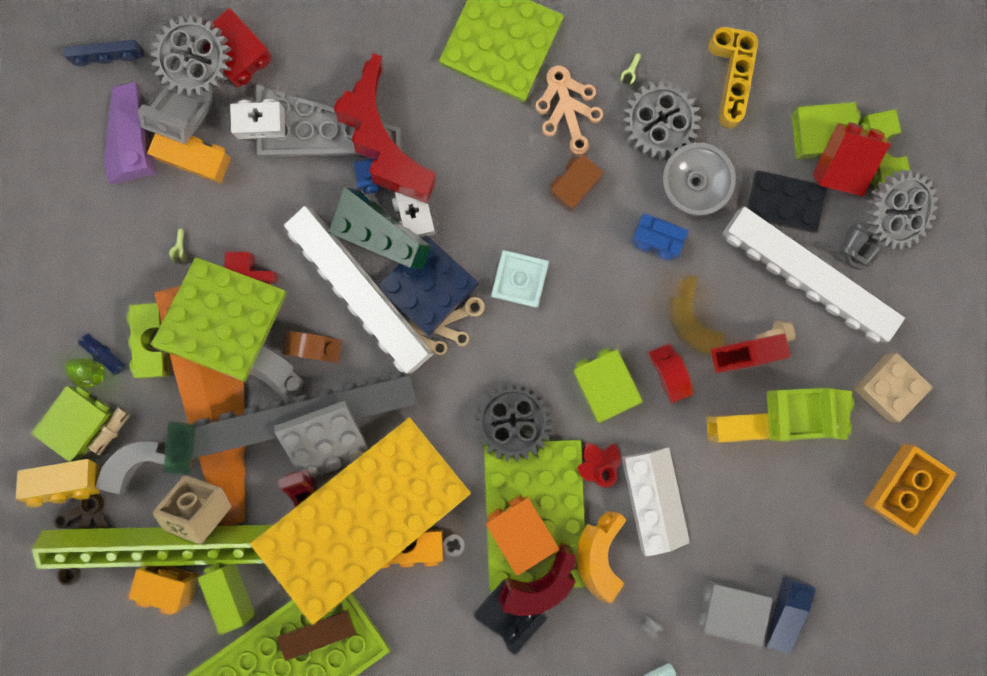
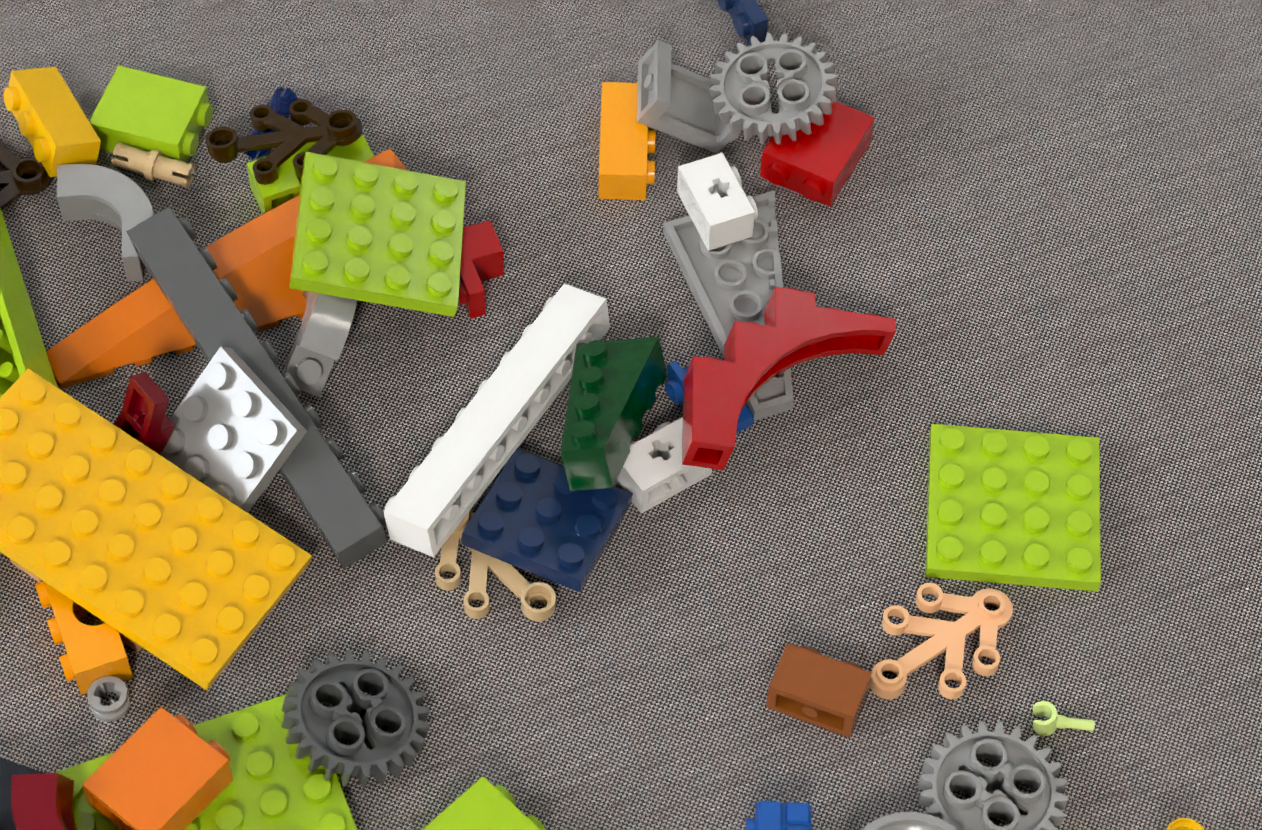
camera: 65 degrees right, 30 degrees down
clear neon green animal [64,358,104,388] -> none
medium lavender wedge [104,82,157,184] -> none
tan brick [152,475,232,545] -> none
clear green plate [163,420,196,475] -> none
yellowish green hand [169,229,188,264] -> none
dark orange brick [282,331,343,364] -> none
light aqua plate [491,250,549,308] -> none
none -> dark brown plant [205,99,363,185]

